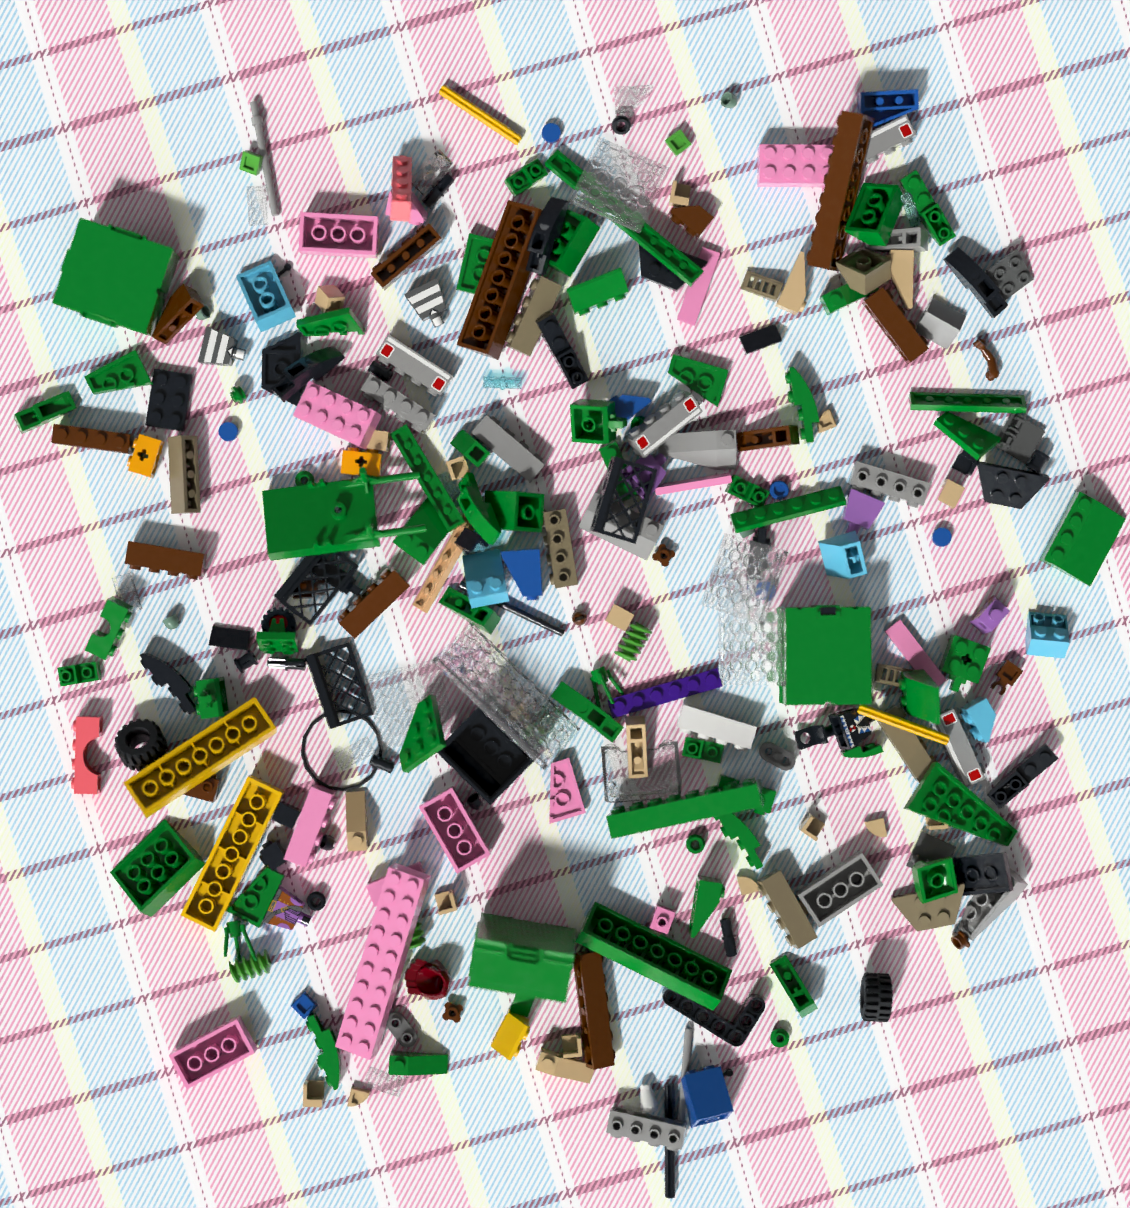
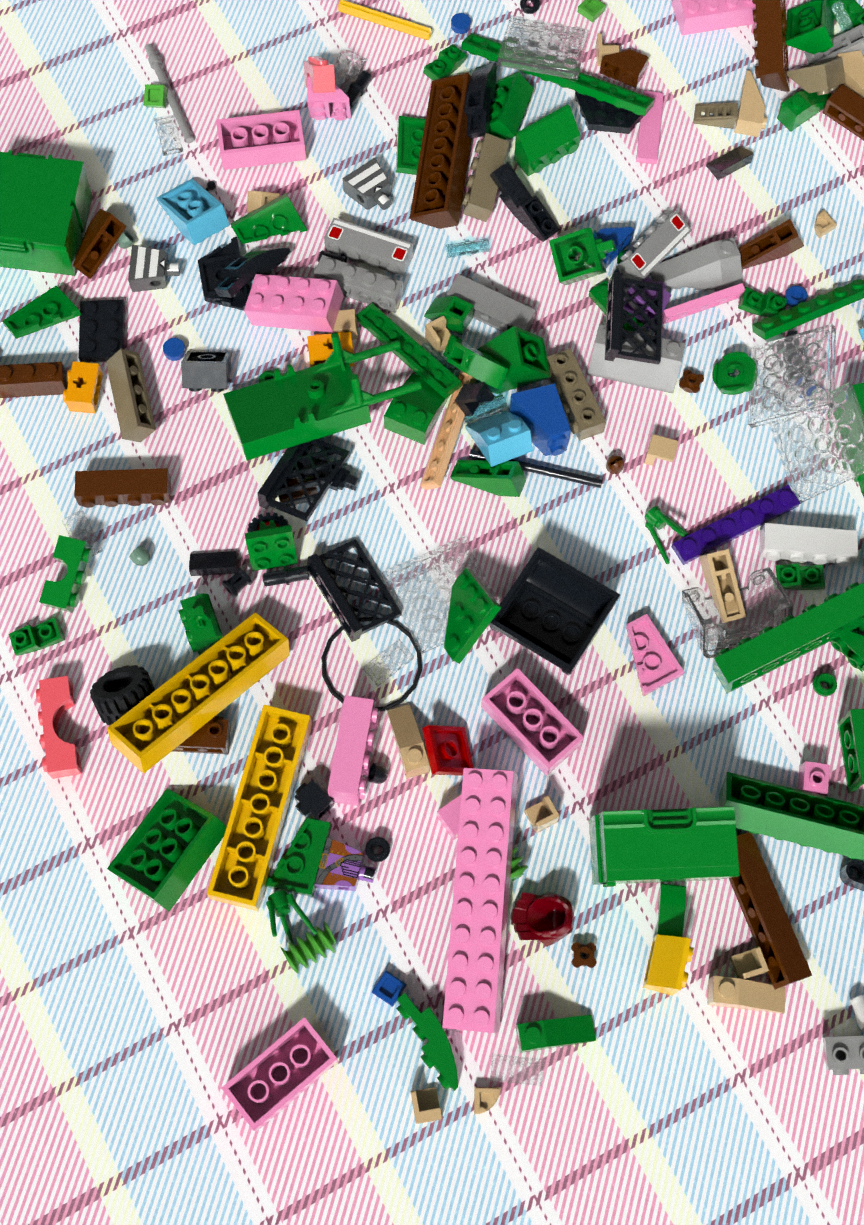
camera: 10 degrees left, 20 degrees down
black slope [139,653,196,715] -> none
green plate [230,386,247,404] -> none
black panel [271,801,302,829] -> none
reddish brown brick [337,566,410,639] -> none
black pin [369,754,395,774] -> none
reddish brown brick [370,223,443,291] -> none
flat silver plate [386,1012,417,1047] -> none
clear plate [432,623,580,770] -> none
black hinge [467,793,484,810] -> none
green slope [550,681,624,743] -> none
bright green piece [614,621,652,663] -> none
green wing [668,354,728,407] -> none
green slope [785,367,819,444] -> none
none -> slope [181,351,232,392]
none -> red plate [422,725,474,776]
none -> green plate [712,352,758,395]

